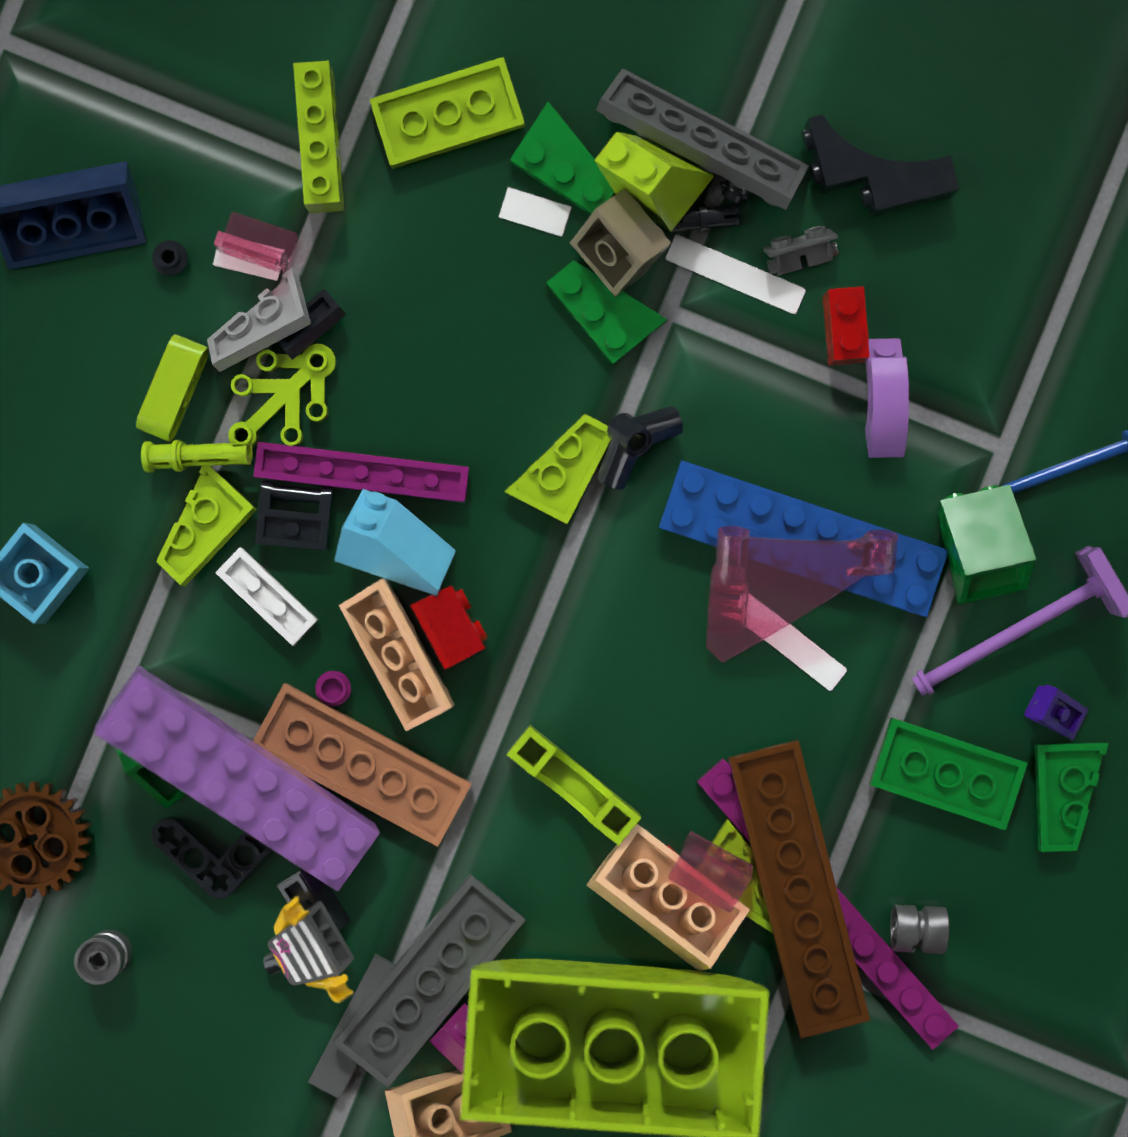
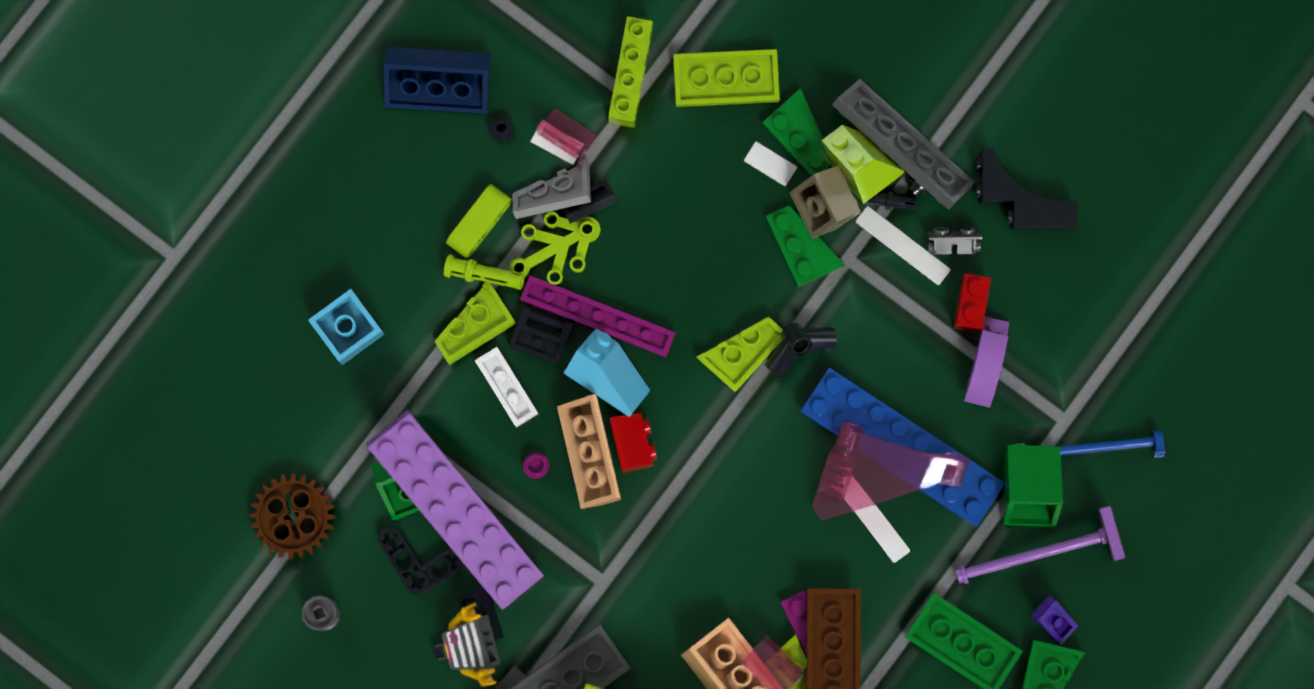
camera: 20 degrees right, 5 degrees down
nougat plate [253,683,472,847] -> none
lime arch [507,725,641,846] -> none

